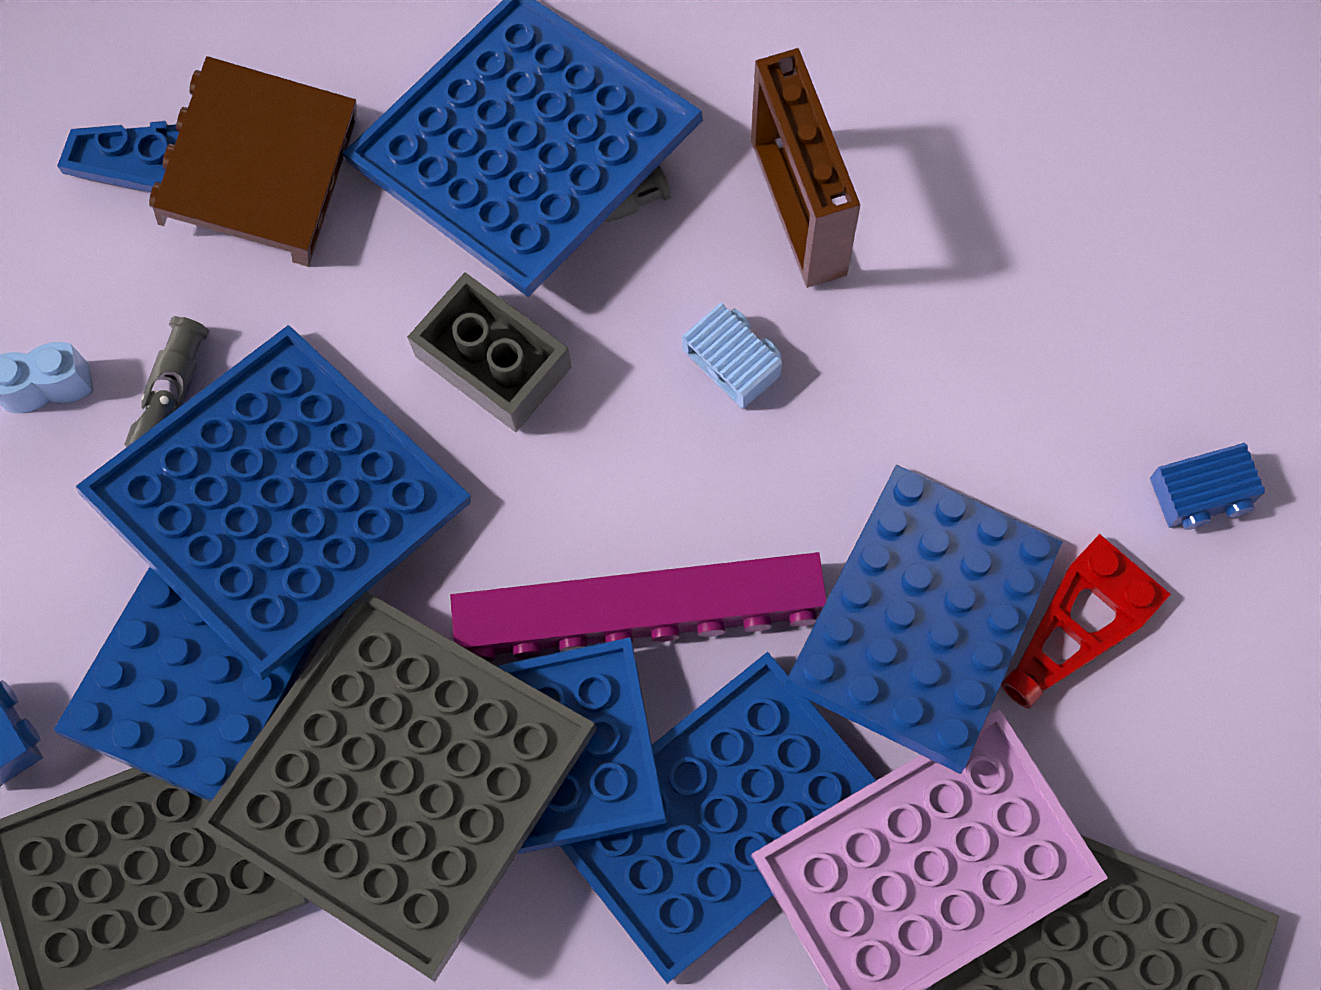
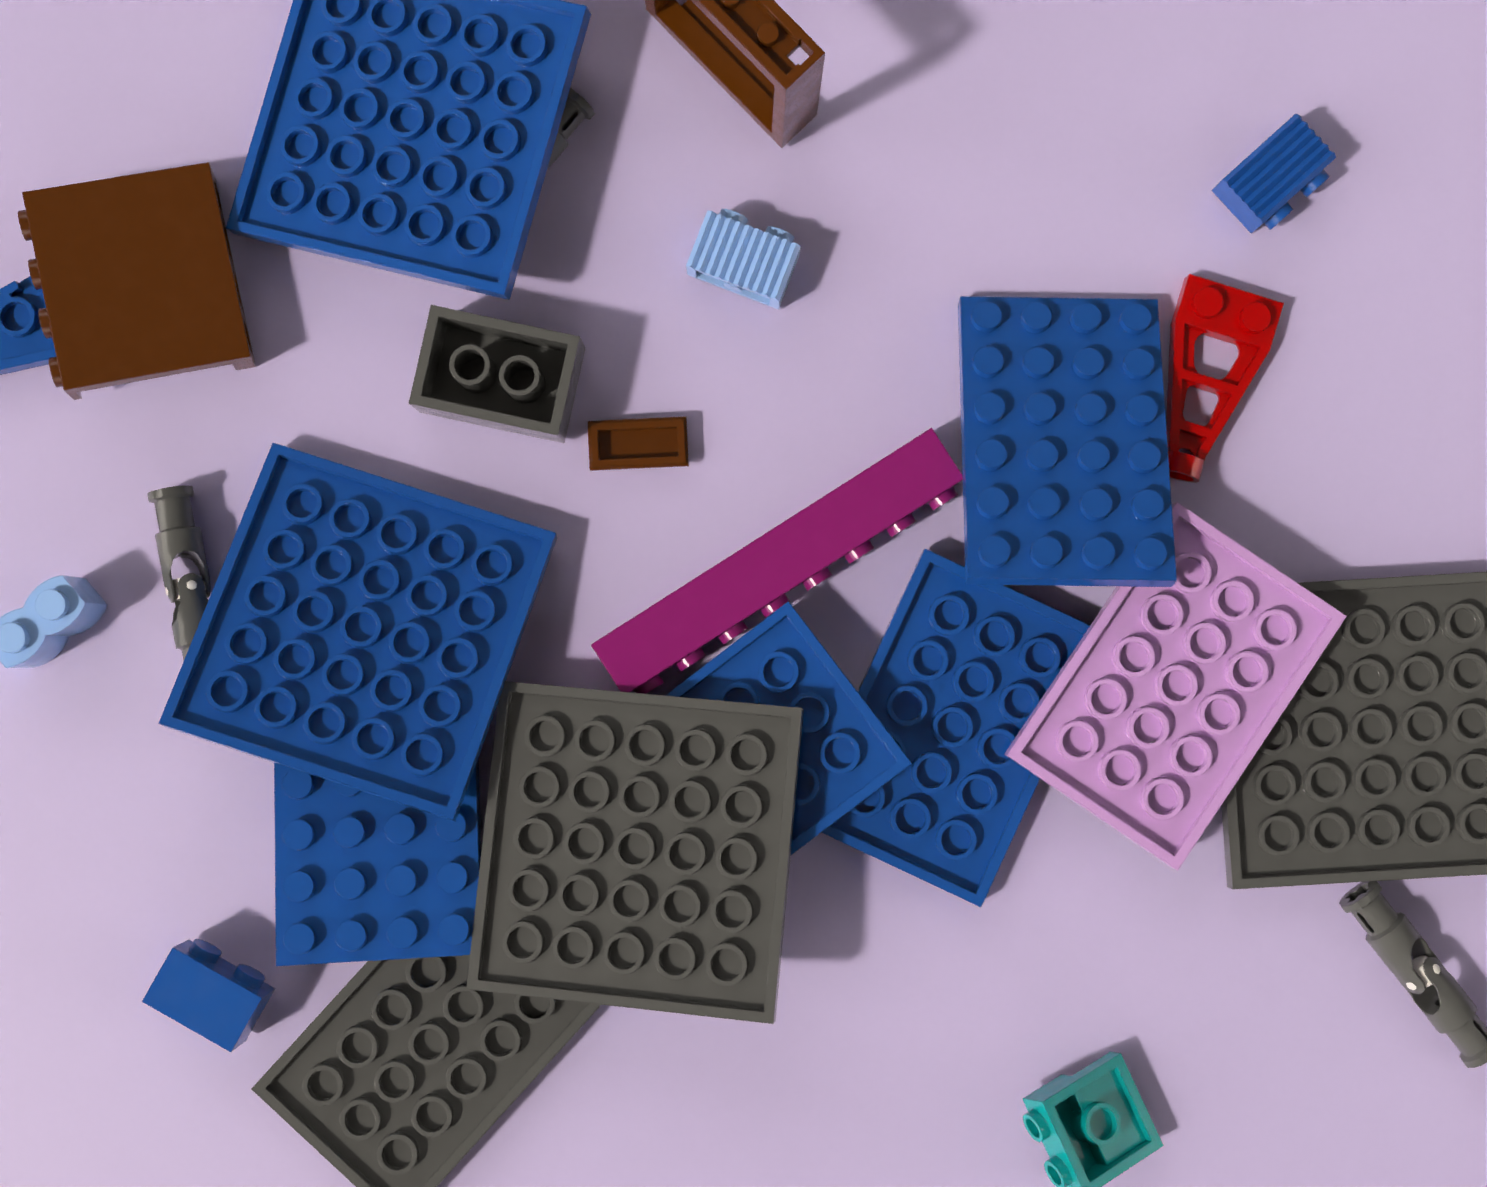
camera: 30 degrees left, 15 degrees up
none -> reddish brown tile [587,417,689,471]

